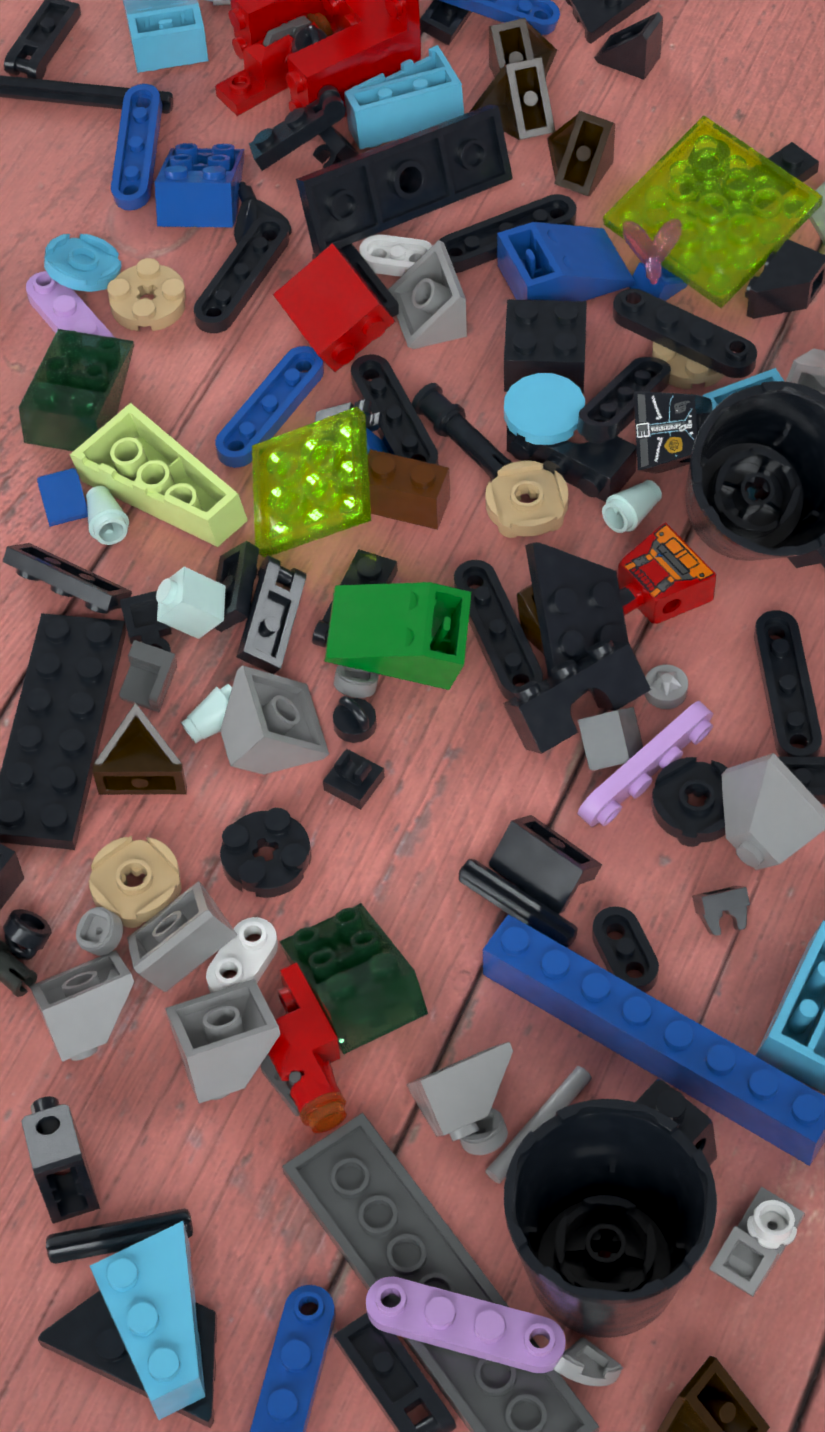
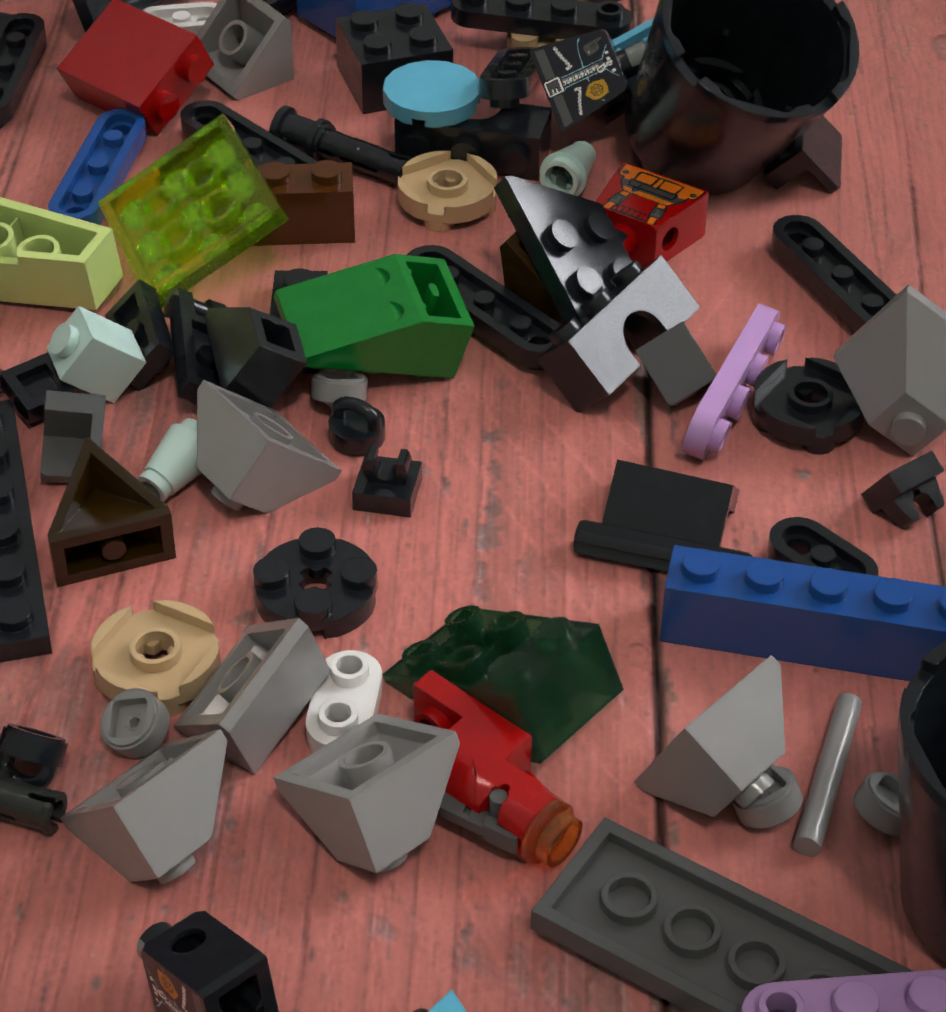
camera: 25 degrees left, 15 degrees down
light grey tile [645,665,688,709] -> none
none -> black slope [204,307,307,408]

